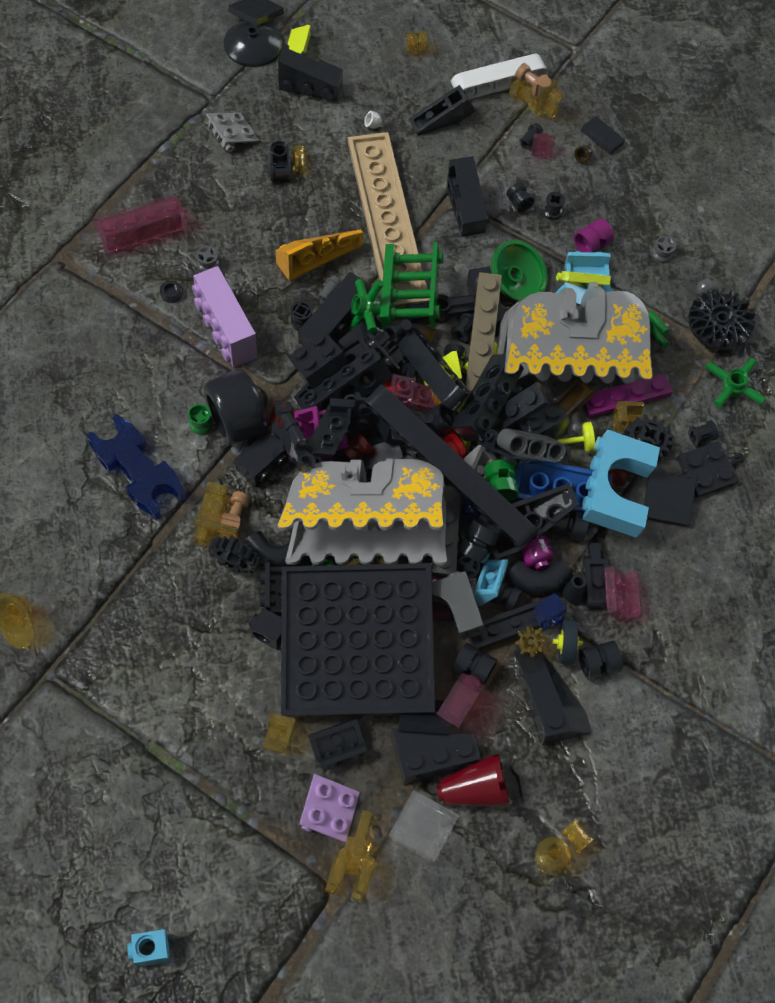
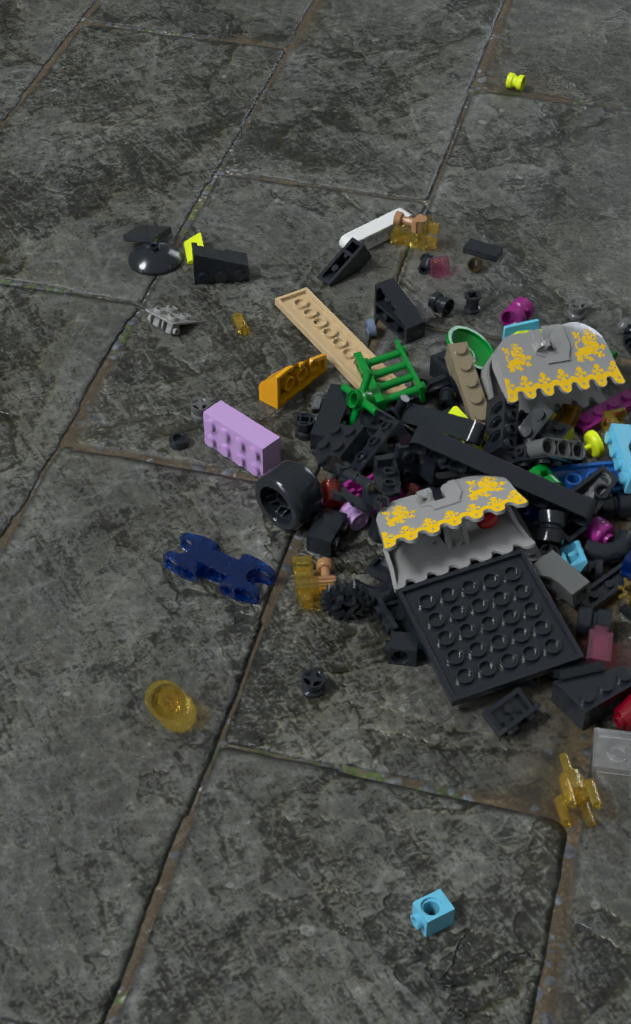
camera: 15 degrees left, 20 degrees down
clear pink slope [91,194,187,254] -> none
green wheel [188,404,212,435] -> none
clear yellow panel [263,712,296,755] -> none
black piece [270,141,292,182] -> none
lavender hinge [299,774,360,842] -> none
white hinge [365,111,382,129] -> none
clear yellow wheel [405,31,428,53] -> none
none -> black wheel [301,669,325,699]
none -> sand blue tile [365,318,377,338]

